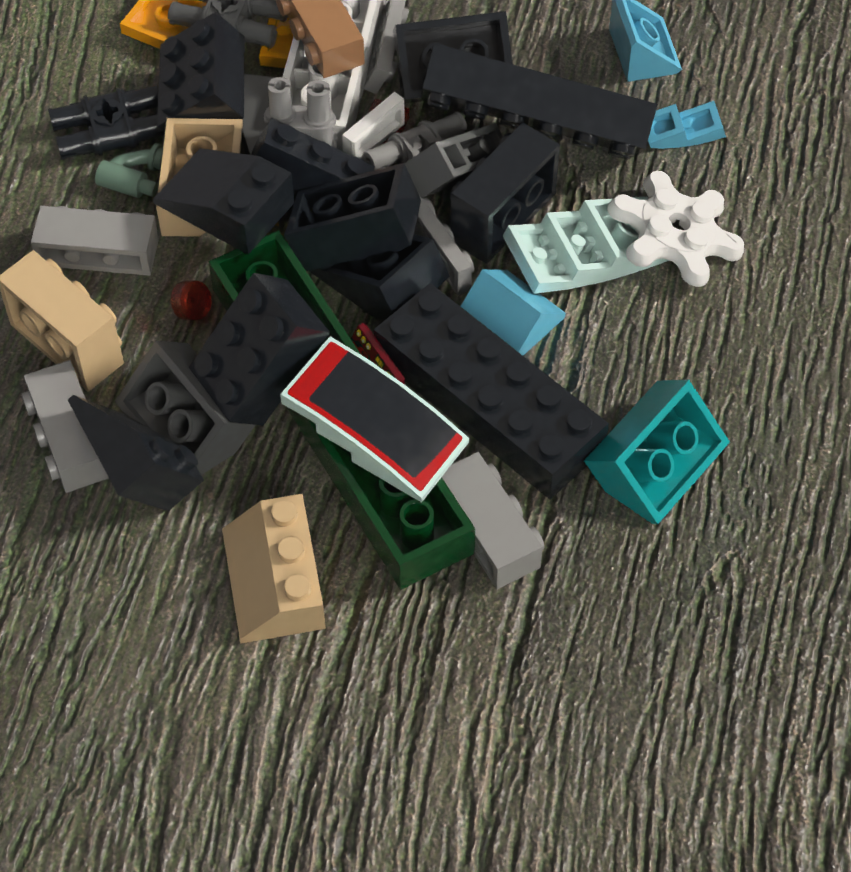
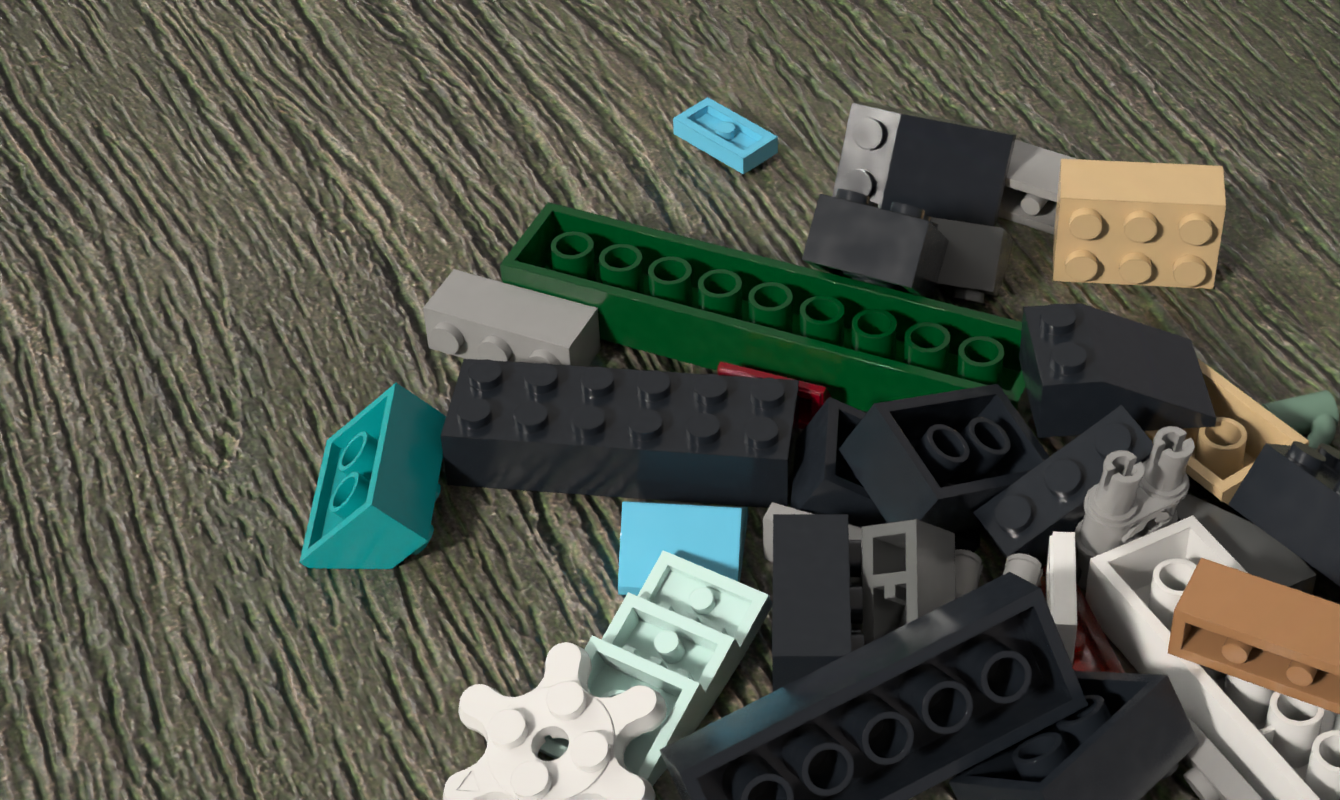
camera: 145 degrees right, 15 degrees down
light grey brick [31,206,159,276] -> none
tan slope [222,494,326,644] -> none
slope [280,336,469,503] -> none
none -> medium azure plate [673,97,778,175]

